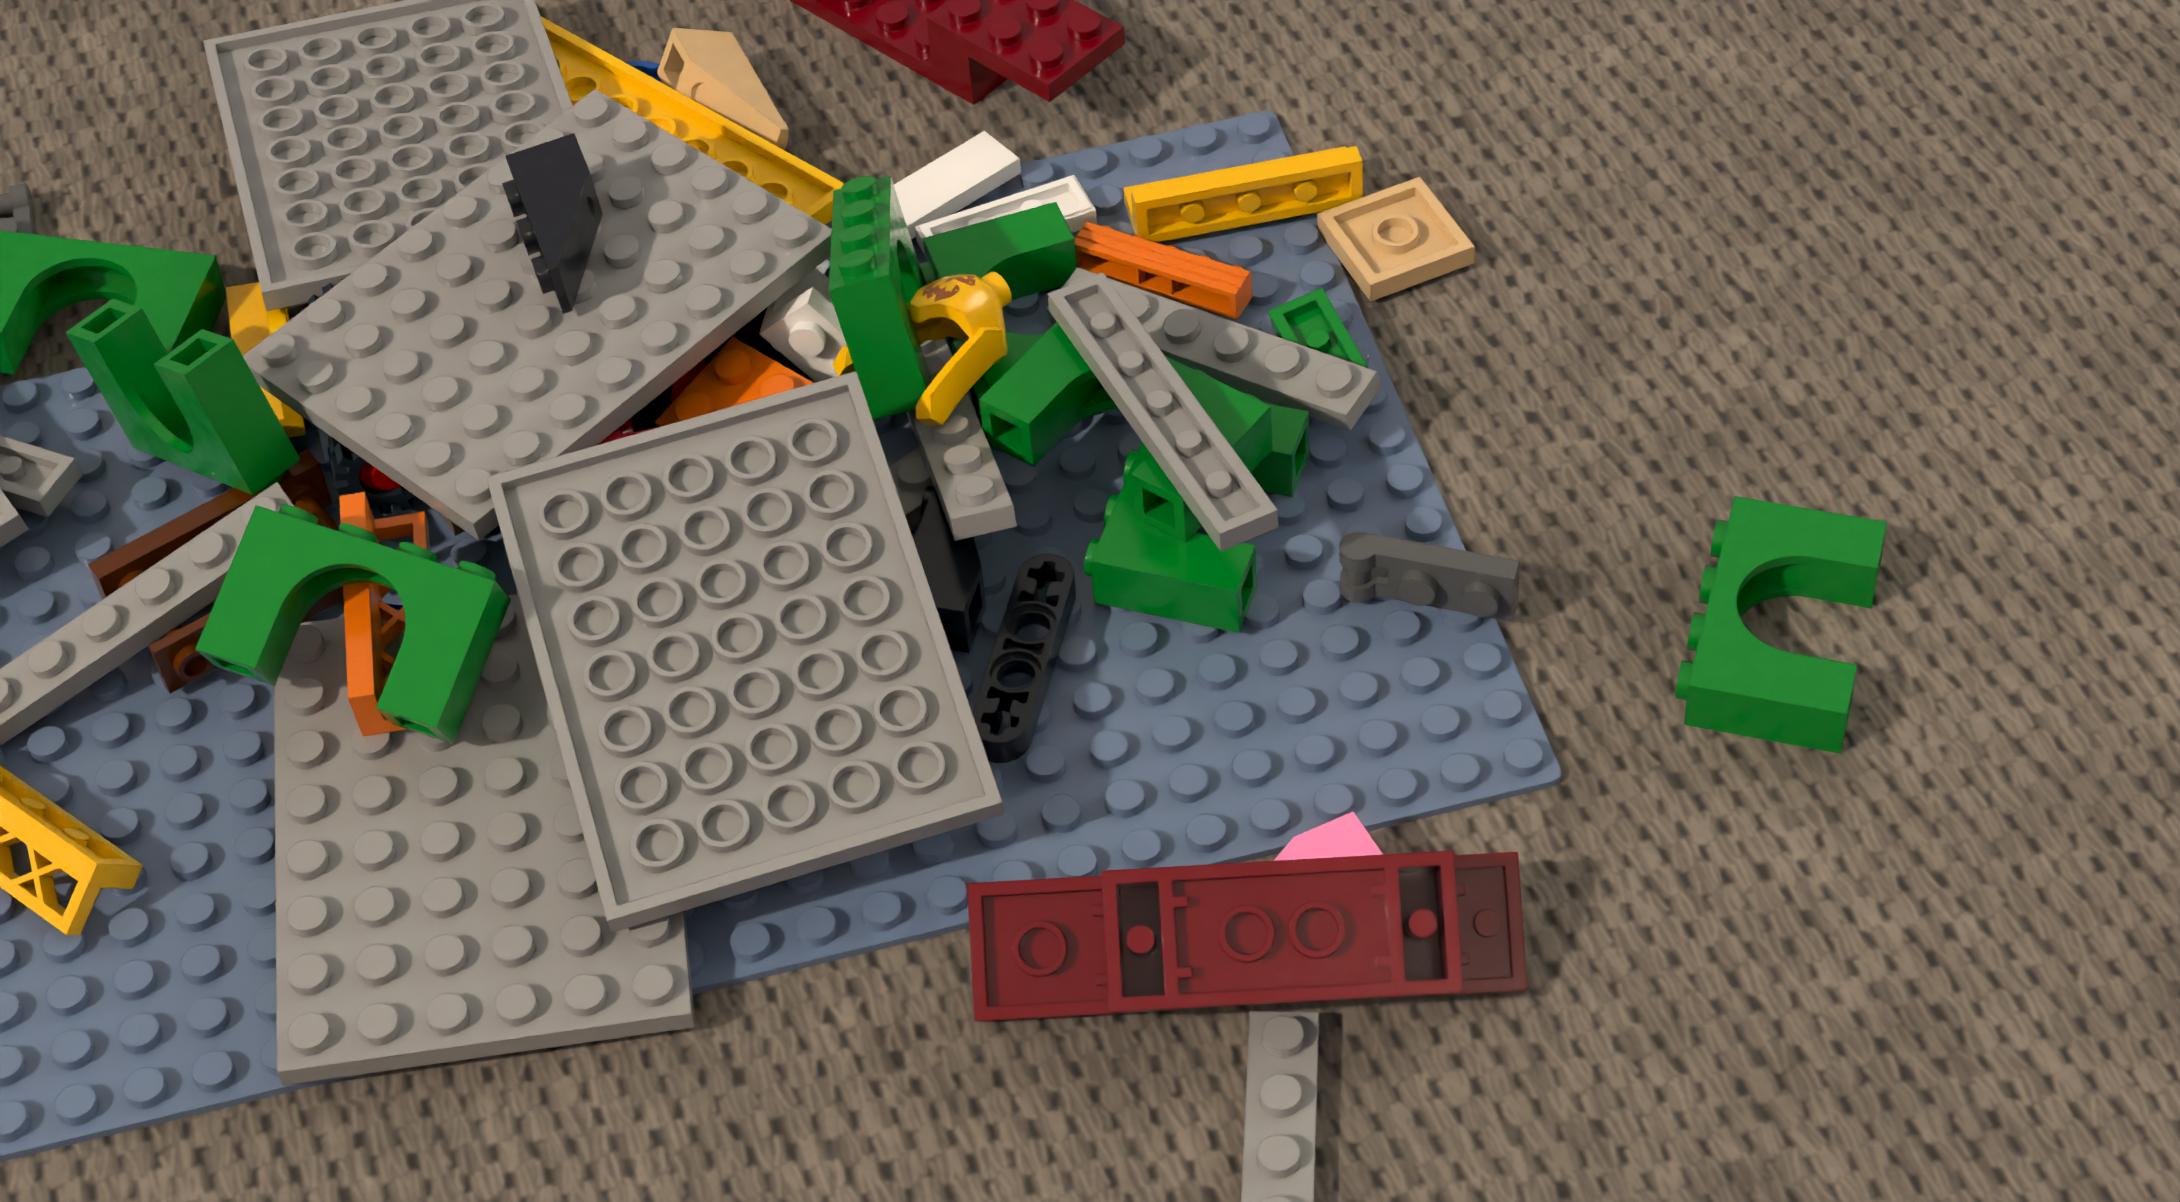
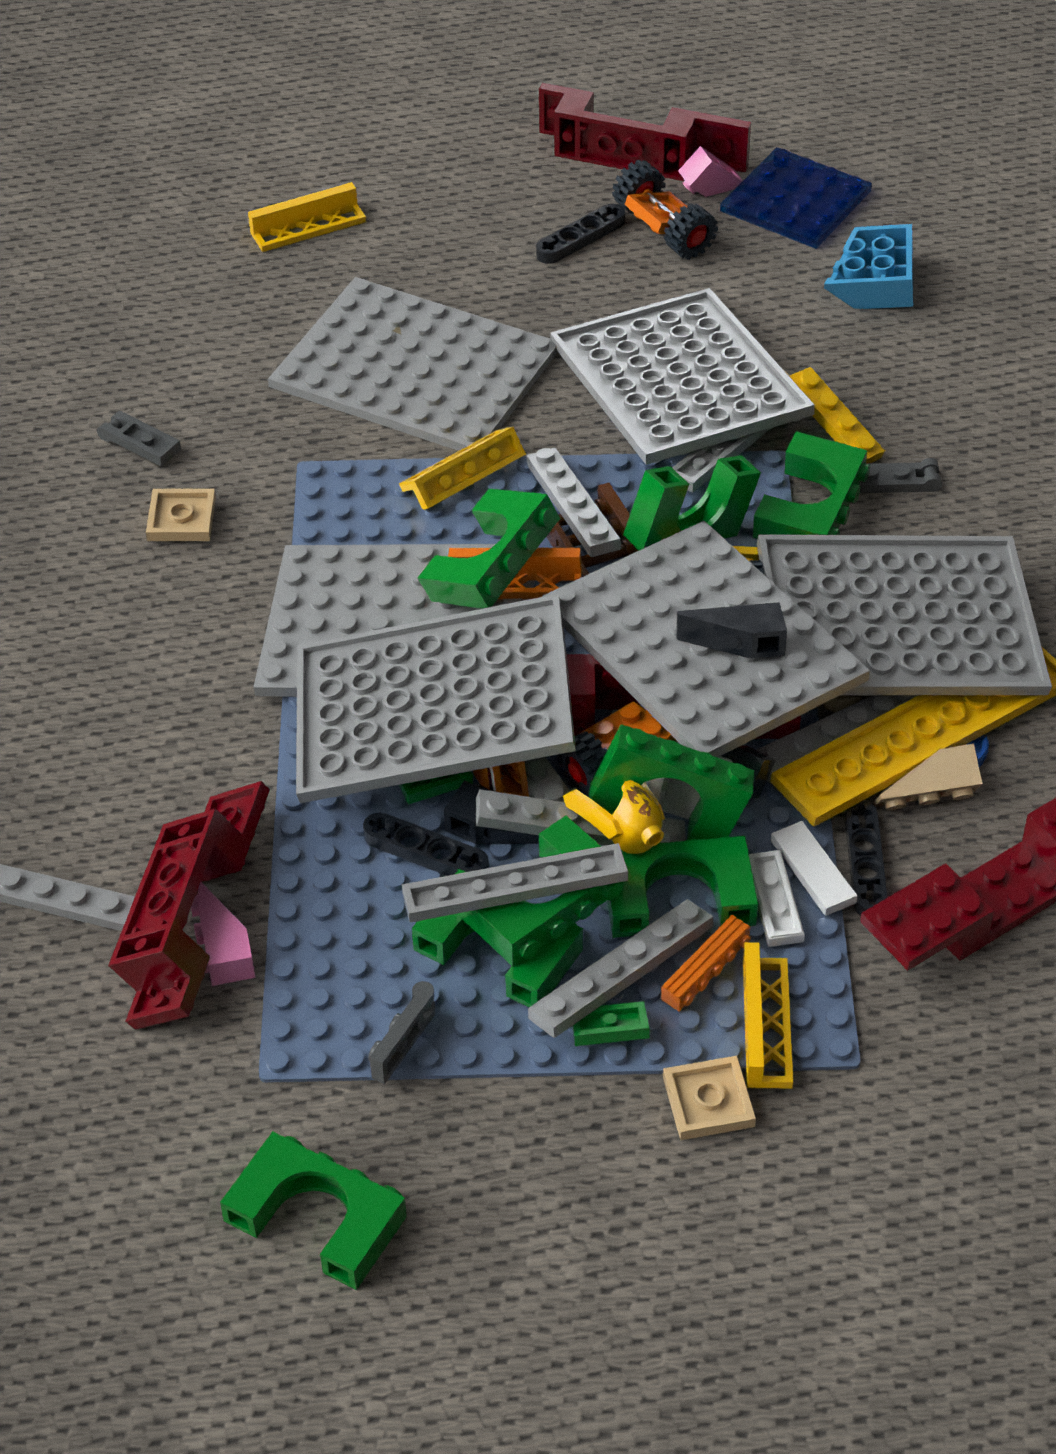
camera: 100 degrees right, 0 degrees up
none -> black beam [845,801,887,916]

